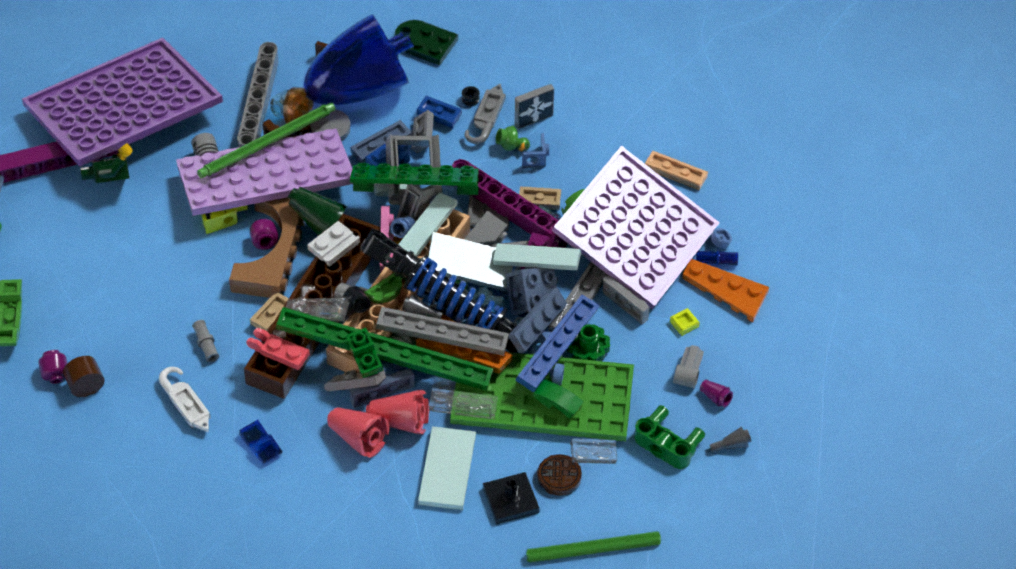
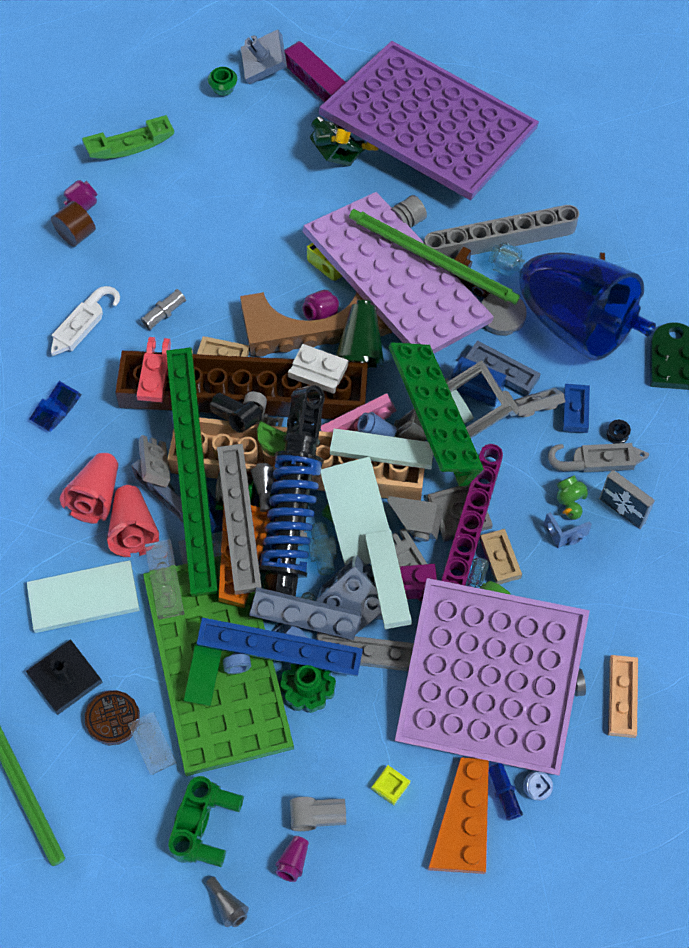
camera: 70 degrees right, 10 degrees up
clear orange tile [283,87,314,124] -> none
clear plate [285,298,349,321] -> none
green slope [346,328,384,379] -> none
light grey hinge [603,276,649,325] -> none

